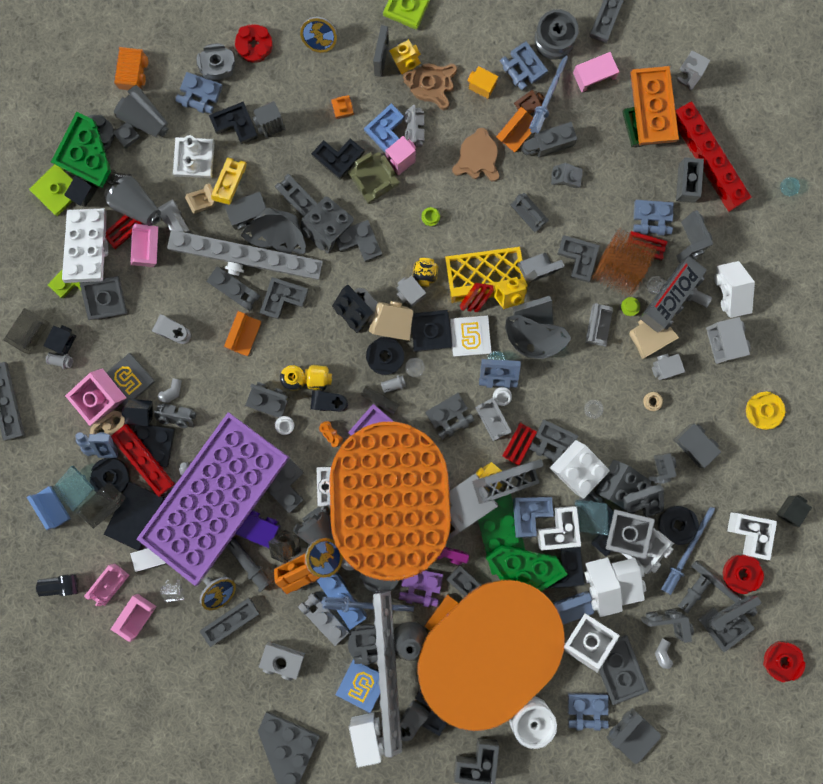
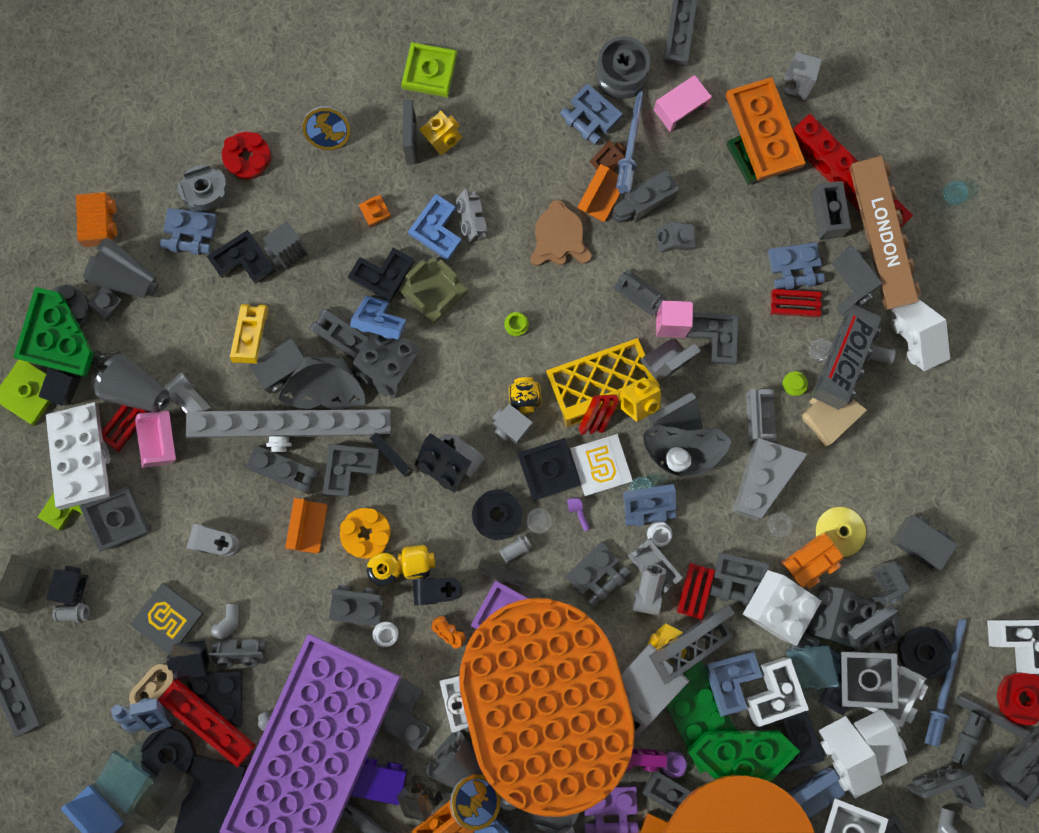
camera: 15 degrees left, 5 degrees down
bright pink brick [65,368,126,426] -> none
white plate [173,135,214,178] -> none
tan bracket [185,183,217,214] -> none
dark grey plate [336,220,382,262] -> none
tan torso [369,301,413,341] -> none
bright pink brick [385,136,416,176] -> none
medium nougat tile [403,64,457,110] -> none
light orange brick [468,66,498,99] -> none
dark orange piece [592,228,657,298] -> none
tan plate [643,392,663,411] -> none
light grey brick [652,354,685,381] -> none
light grey brick [706,317,751,364] -> none
yellow tile [746,392,786,430] -> none
none -> light orange plate [340,508,391,559]
none -> medium blue plate [350,295,406,340]
none -> black tile [369,432,411,477]
none -> medium lavender hand [567,498,590,531]
none -> light grey piece [632,563,666,615]
none -> bright pink panel [656,301,693,338]
none -> medium lavender tile [661,751,687,778]
none -> white plate [666,447,691,472]
none -> light grey wedge [732,438,807,520]
none -> orange brick [781,533,844,589]
none -> light yellow dish [816,507,866,557]
none -> medium nougat brick [849,156,921,311]

